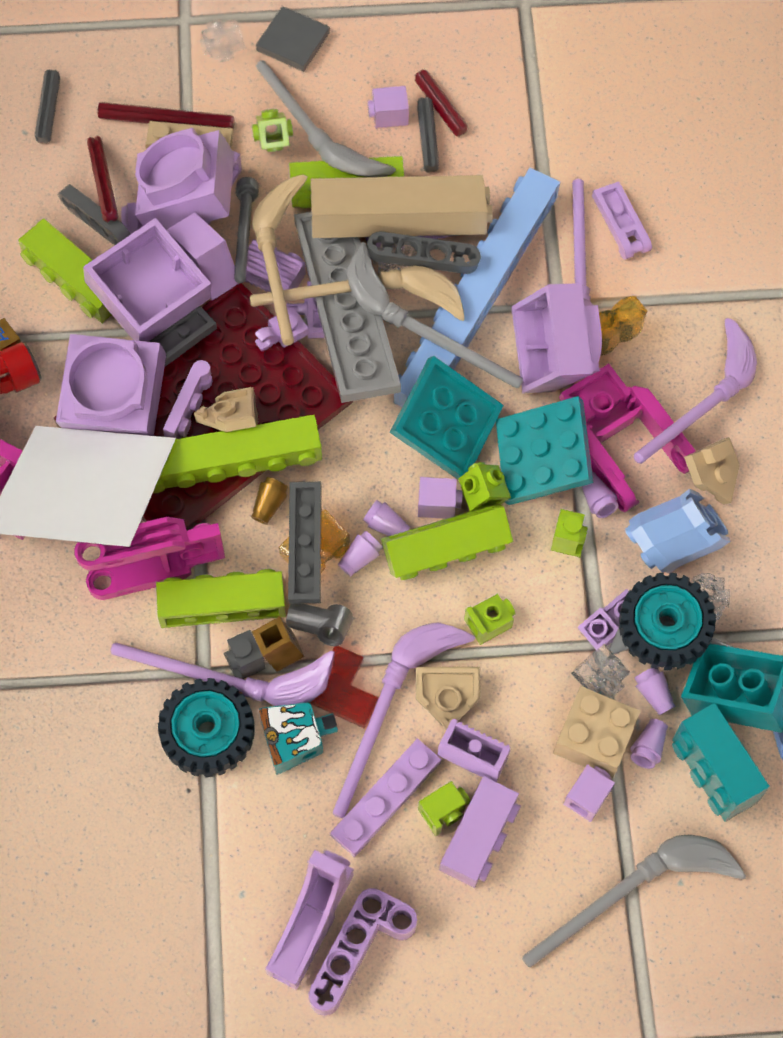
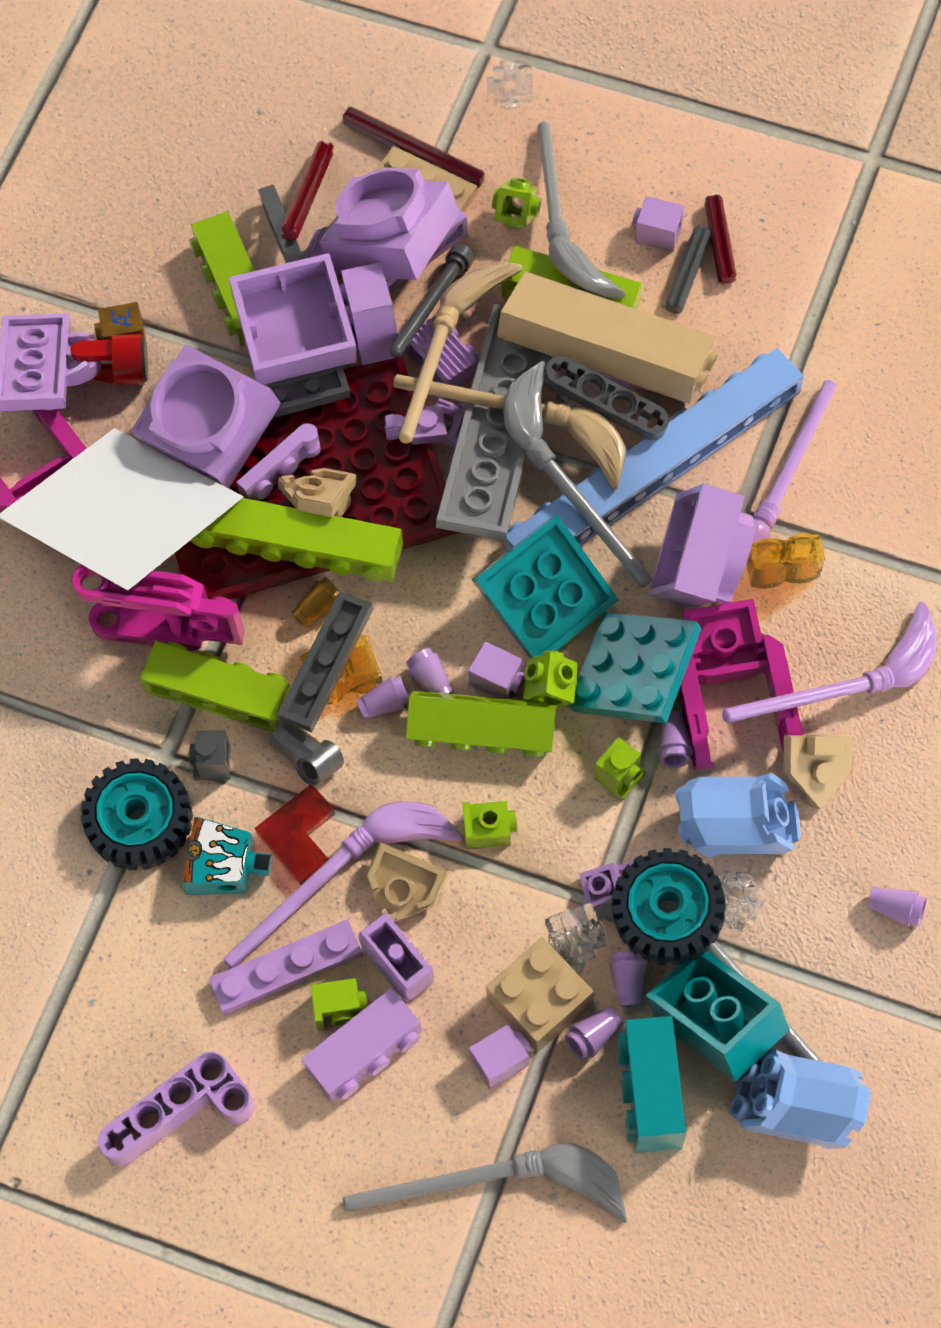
camera: 30 degrees right, 0 degrees up
dark grey axle [34,69,60,144] -> none
lavender piece [111,642,335,706] -> none
pearl gold brick [252,616,304,672] -> none
dark grey tile [256,6,330,72] -> none
lavender arch [265,850,353,990] -> none
lavender plate [592,182,652,260] -> none

